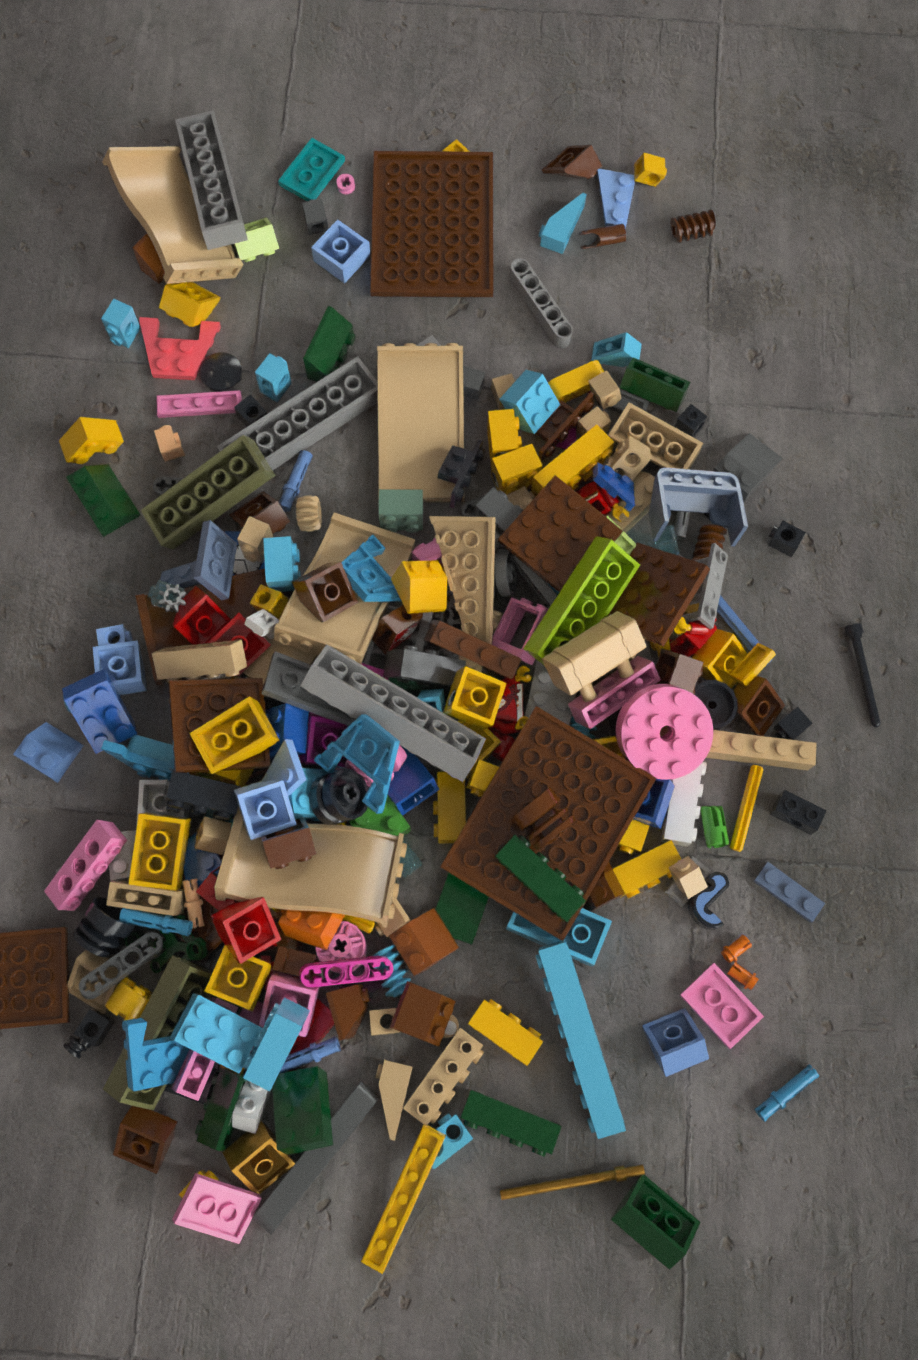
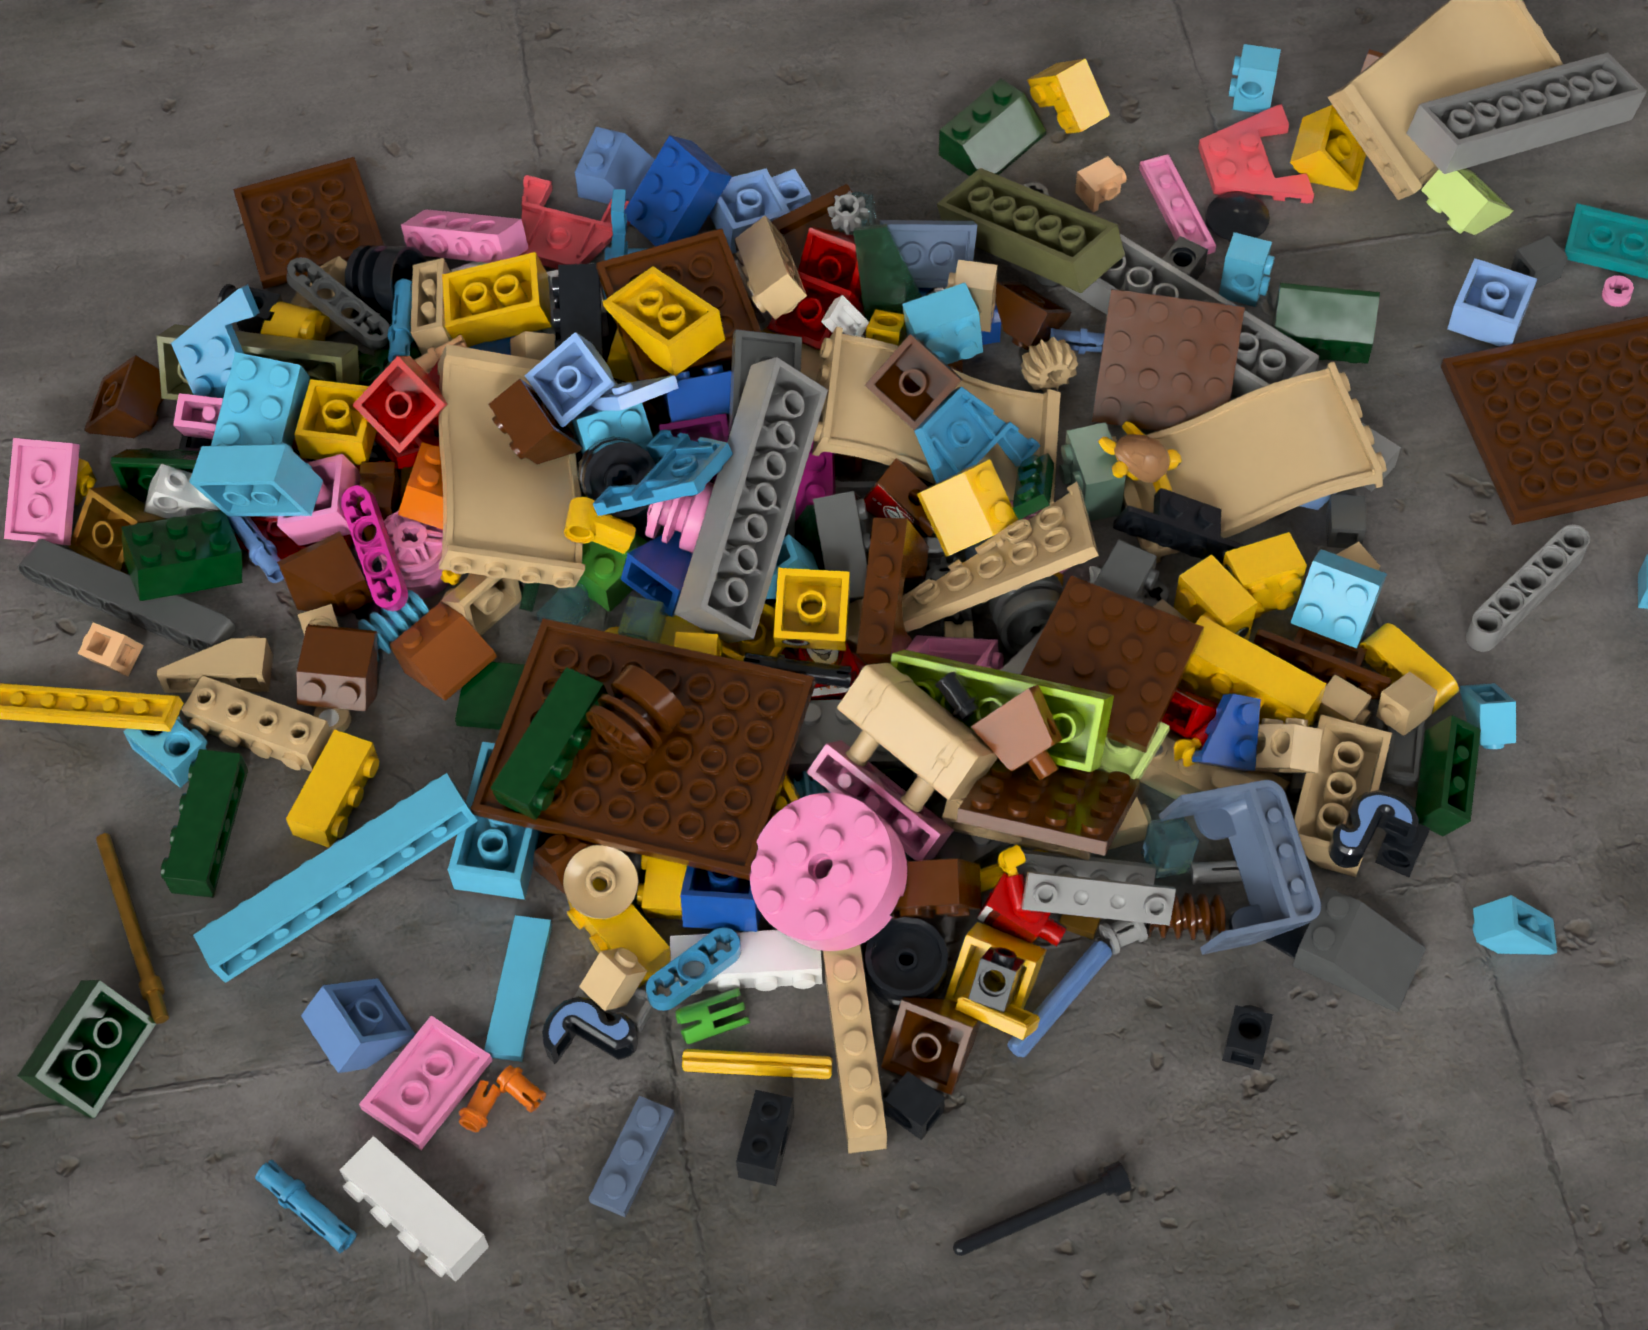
camera: 80 degrees right, 15 degrees down
none -> light nougat brick [78,622,144,677]
none -> white brick [340,1136,489,1282]
none -> medium azure tile [484,915,552,1062]
none -> coral wing [519,175,630,269]
none -> tan dish [563,845,638,919]
none -> yellow piece [564,497,636,554]
none -> clear light blue brick [618,596,666,643]
none -> dark azure beam [646,927,741,1011]
none -> black pin [743,652,852,689]
none -> clear green wing [854,224,922,321]
none -> black pin [935,672,979,721]
none -> brick [968,947,1026,1013]
none -> torso [971,685,1062,781]
none -> dark green plate [1012,453,1054,520]
none -> reddish brown plate [1092,289,1245,431]
none -> medium nougat animal [1098,421,1182,492]
none -> black animal [1328,790,1419,868]
none -> medium azure slope [1473,895,1557,955]

